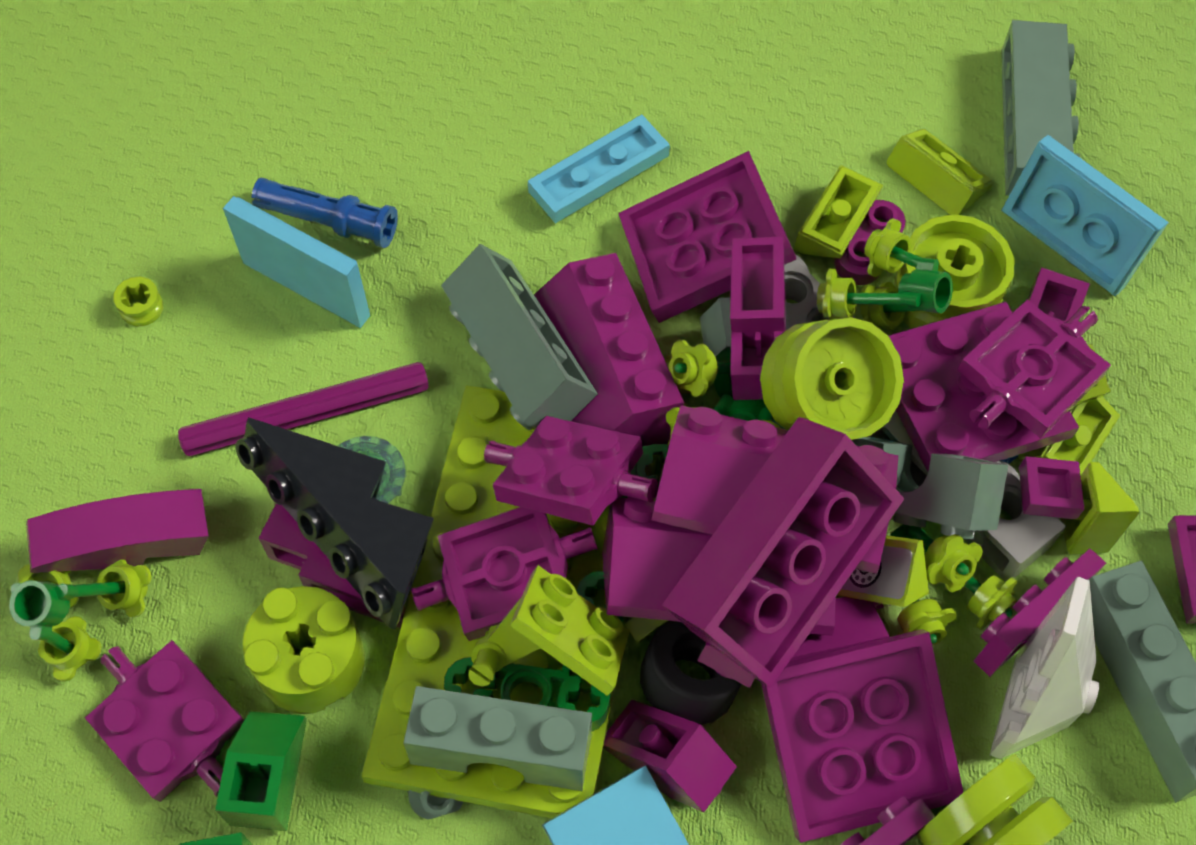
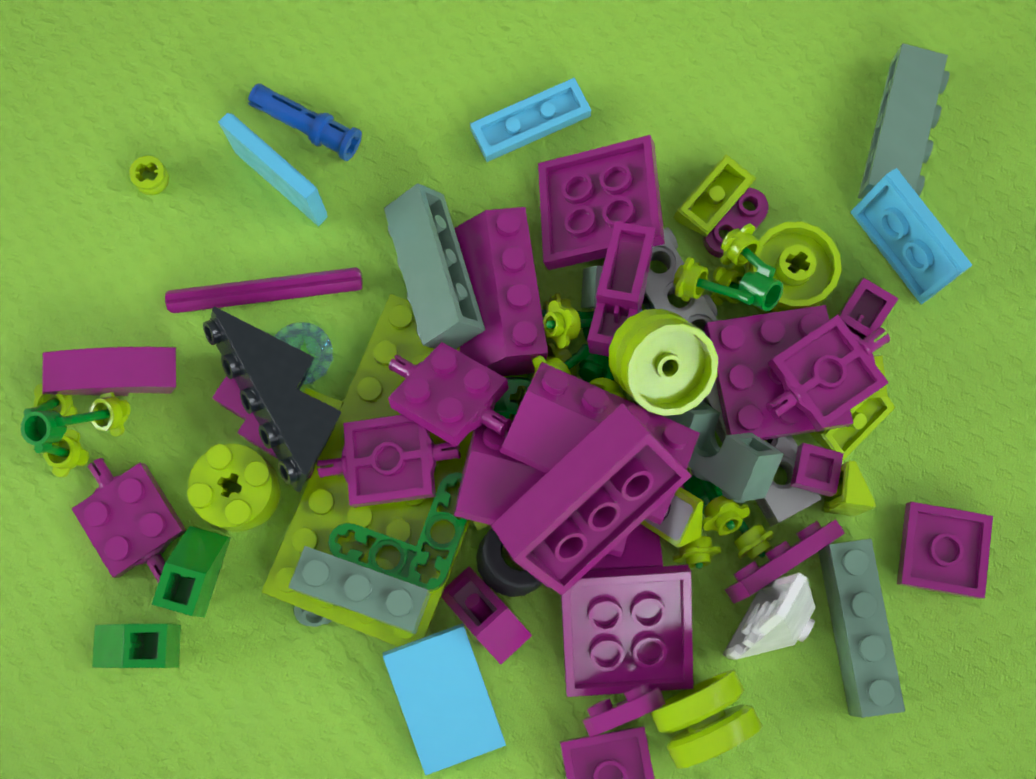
camera: 10 degrees right, 15 degrees up
lime plate [468,565,629,696] -> none
lime slope [886,129,994,215] -> none

